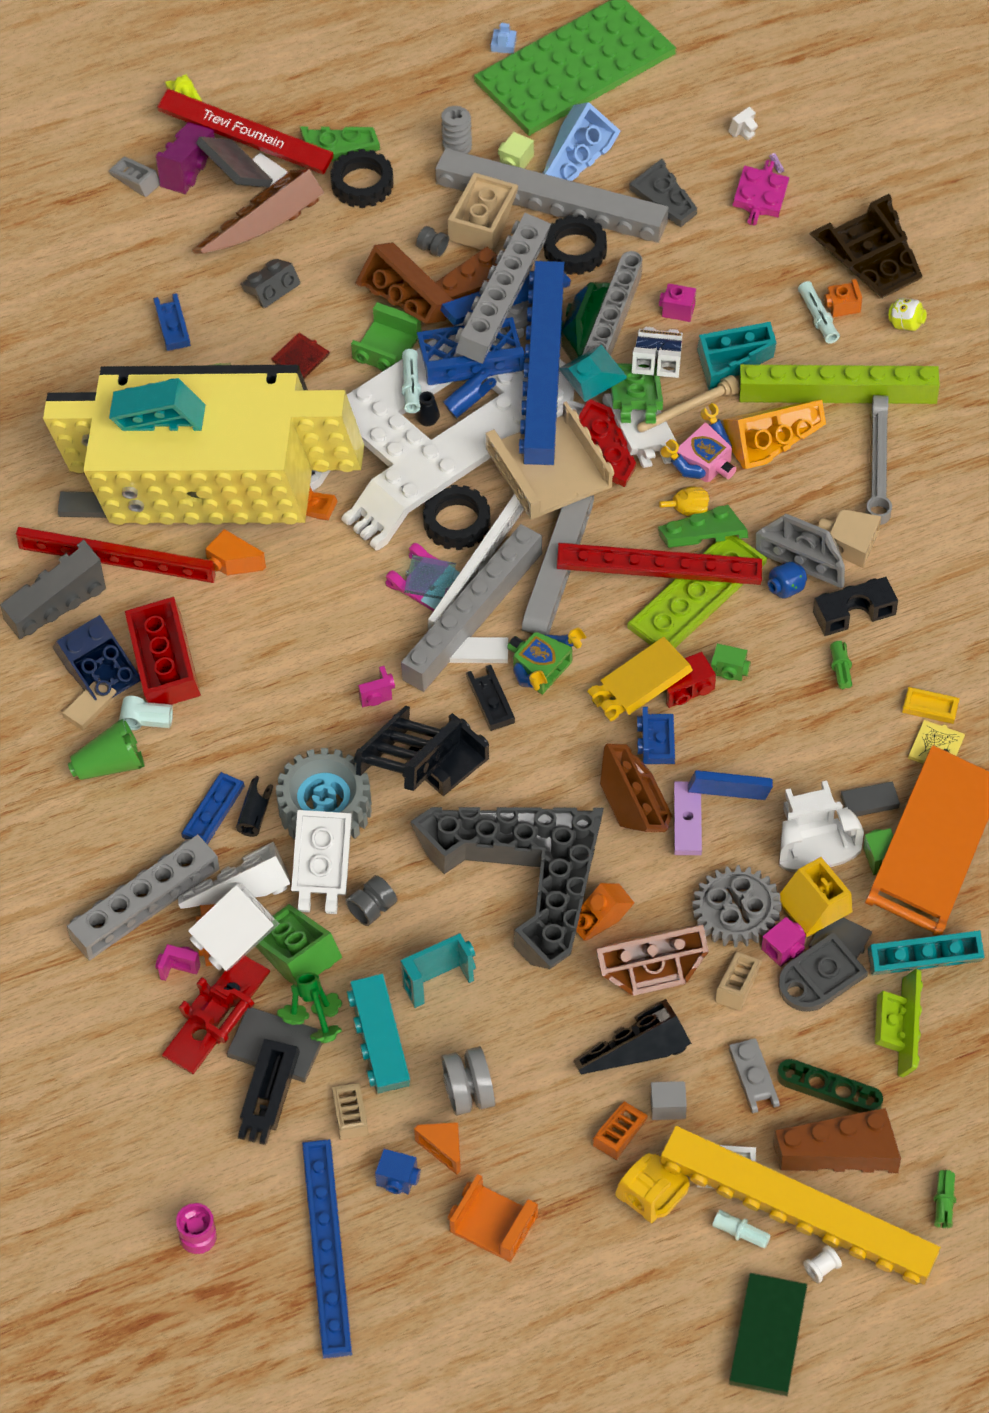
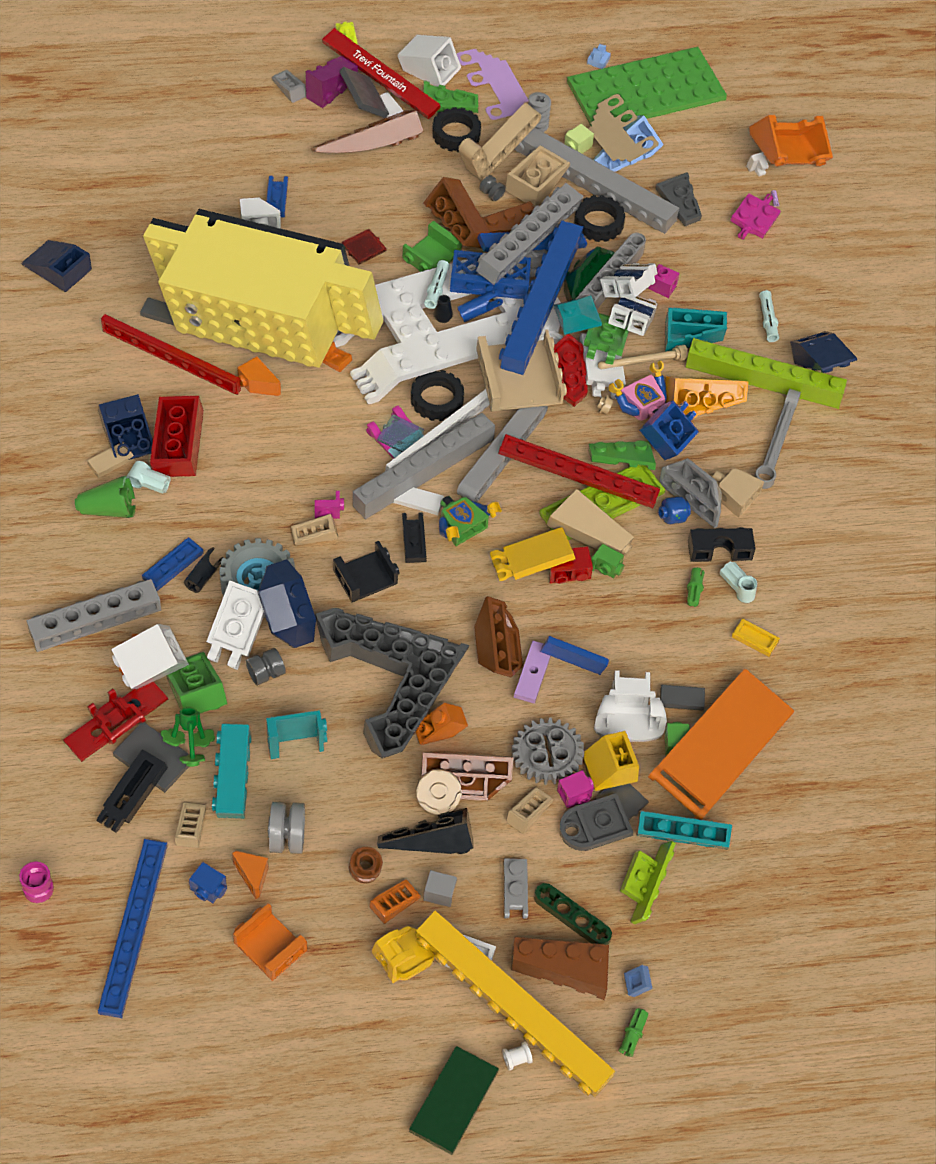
camera: 10 degrees right, 0 degrees up
dark grey wedge [0,540,106,639] -> none
teal wedge [109,378,206,431] -> none
dark pink bracket [156,944,201,981] -> none
white wedge [178,842,291,909] -> none
dark grey bracket [241,259,301,308] -> none
black fence [354,706,462,791] -> none
blue bracket [637,707,675,764] -> none
yellow piece [659,486,709,516] -> none
light aqua axle [713,1210,770,1248] -> none
dark brown wedge [810,193,922,298] -> none
orange brick [824,279,862,317] -> none
neon yellow head [888,298,927,331] -> none
light yellow piece [908,720,965,764] -> none
none -> white slope [240,198,281,228]
none -> dark blue wedge [258,559,316,648]
none -> tan slope [291,514,338,546]
none -> dark orange wheel [349,847,383,883]
none -> white slope [397,35,461,87]
none -> tan tile [416,769,462,815]
none -> lavender piece [457,49,528,120]
none -> tan beam [459,103,541,181]
none -> tan slope [547,489,634,556]
none -> tan piece [588,94,659,162]
none -> tan plate [597,395,613,414]
none -> white hips [600,263,657,298]
none -> medium blue plate [624,965,653,997]
none -> blue hinge [639,400,699,460]
none -> light aqua piece [720,561,757,603]
none -> orange windscreen [749,115,833,167]
none -> dark blue slope [790,331,857,373]

